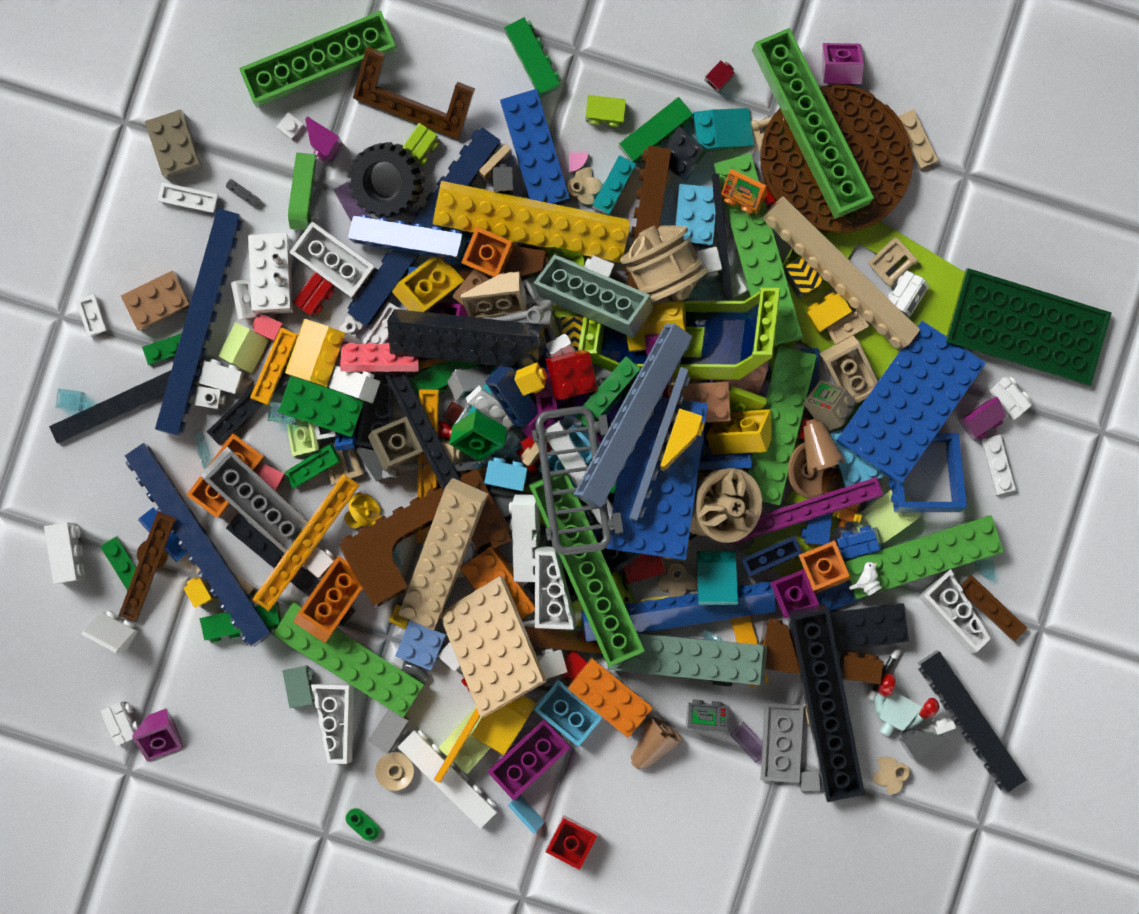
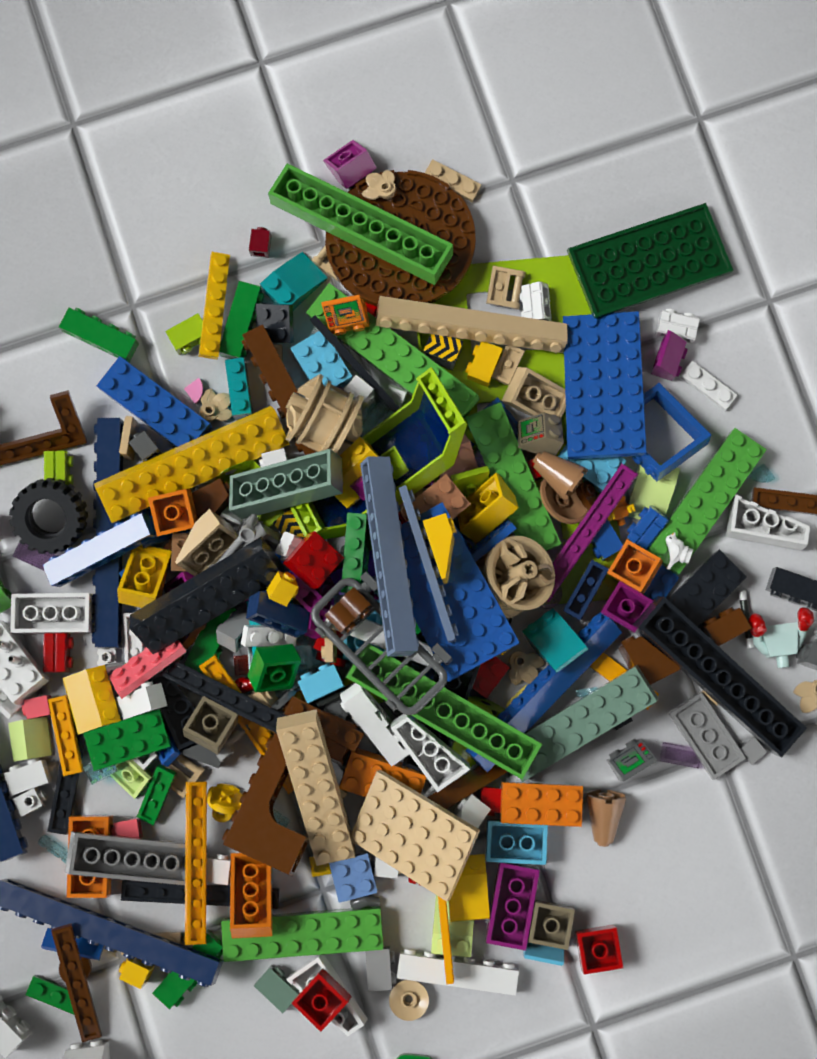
camera: 35 degrees left, 5 degrees down
none -> yellow plate [199,251,230,360]
none -> red brick [291,968,352,1032]
none -> reddish brown brick [324,587,373,635]
none -> tan plate [362,170,396,200]
none -> dark tan brick [528,900,575,950]

